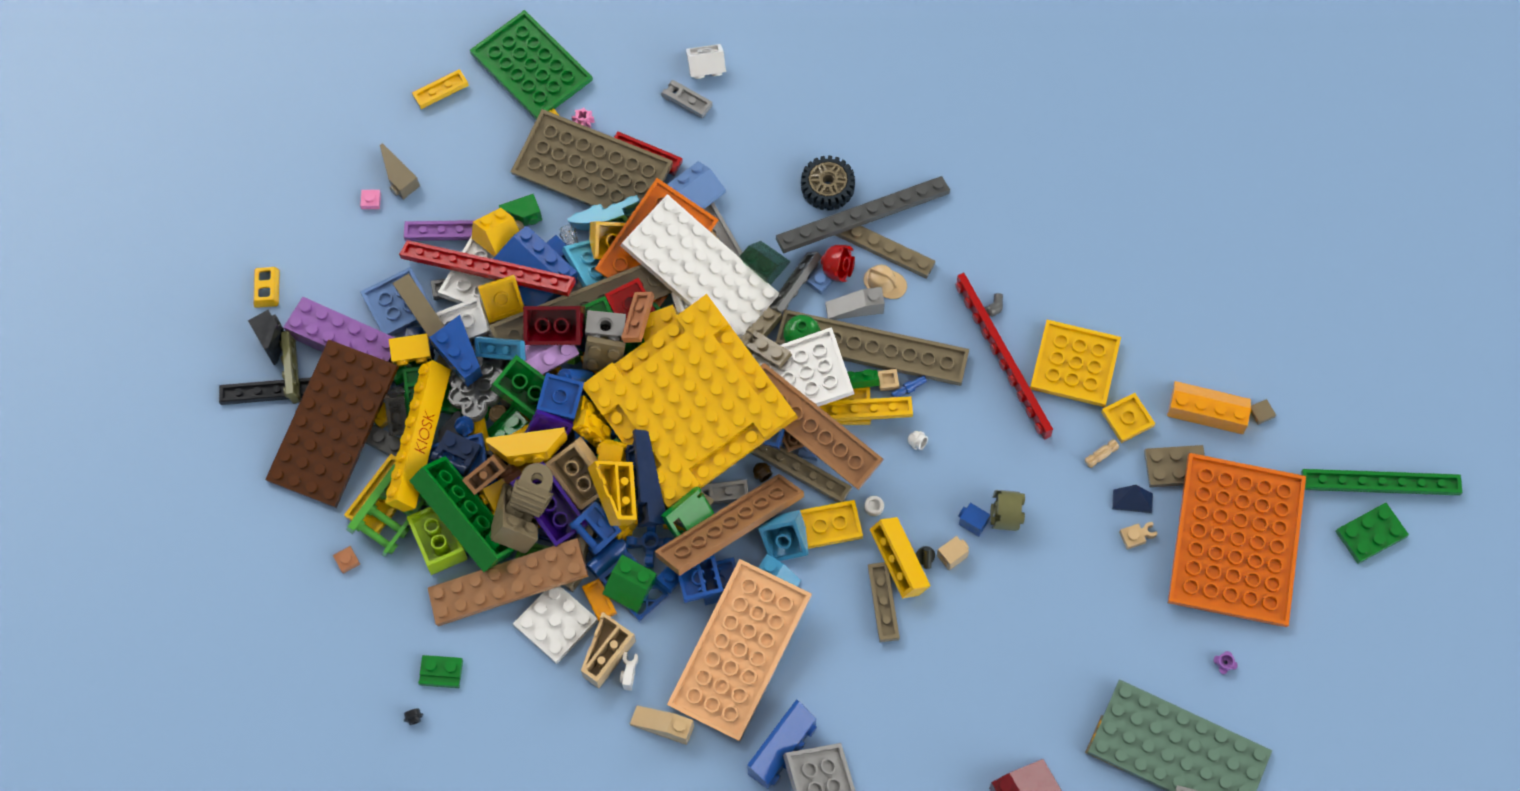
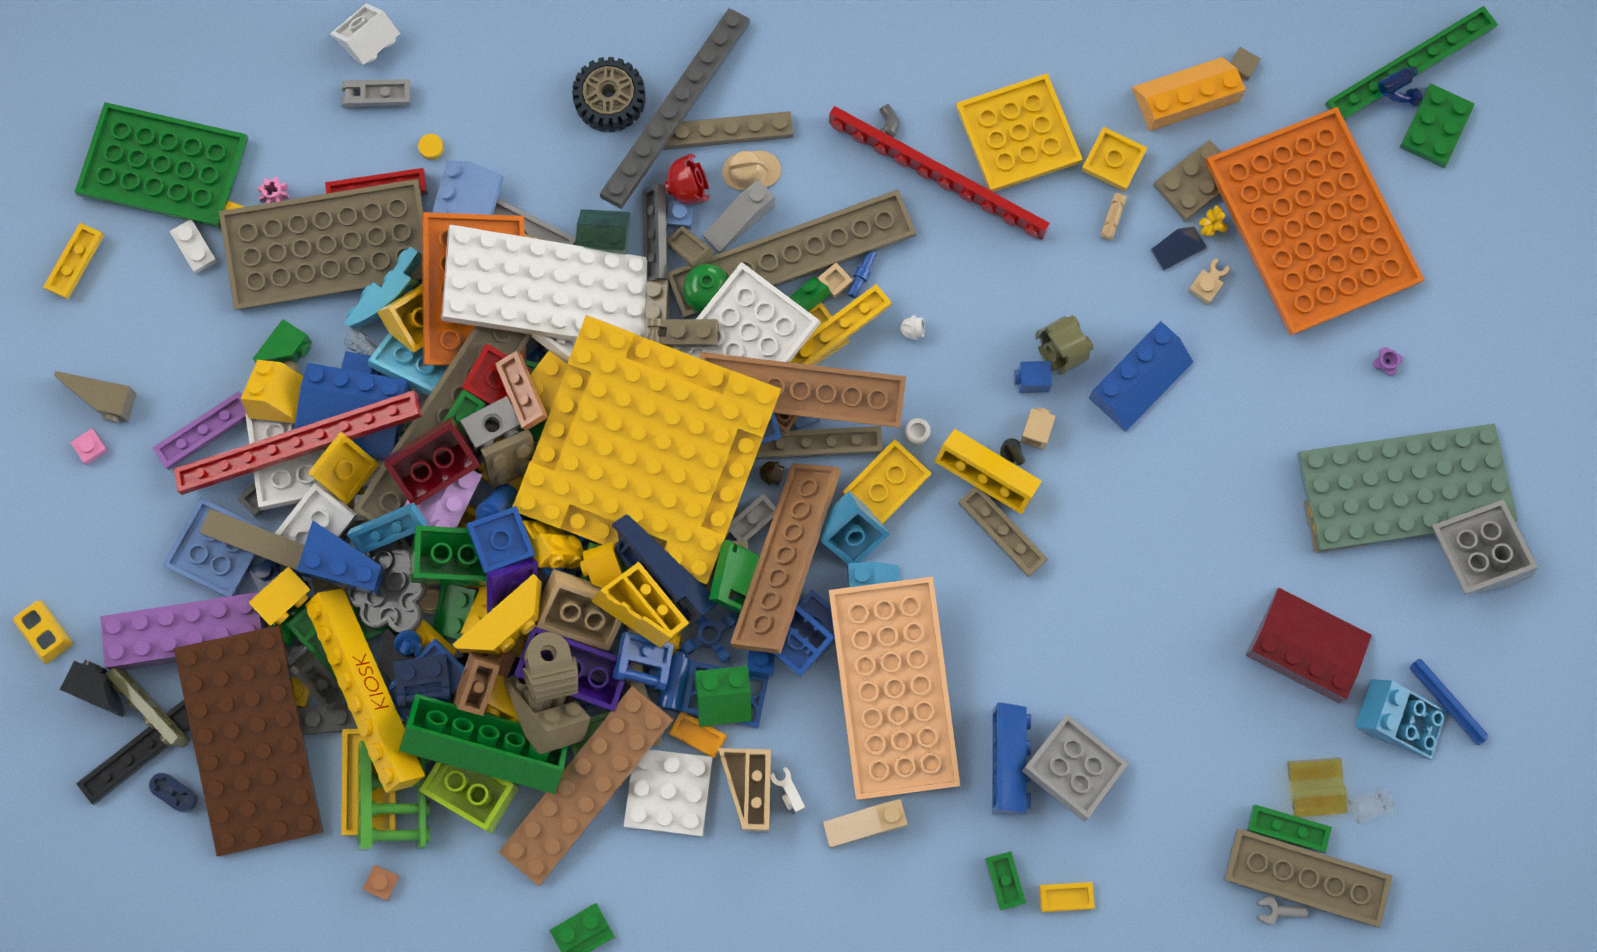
camera: 40 degrees left, 10 degrees up
none -> dark blue beam [149,773,197,812]
none -> white plate [169,220,217,274]
none -> yellow tile [418,134,444,160]
none -> dark tan tile [666,226,714,268]
none -> blue slope [1089,321,1193,432]
none -> yellow plant [1199,205,1228,237]
none -> clear blue plant [1378,66,1423,106]

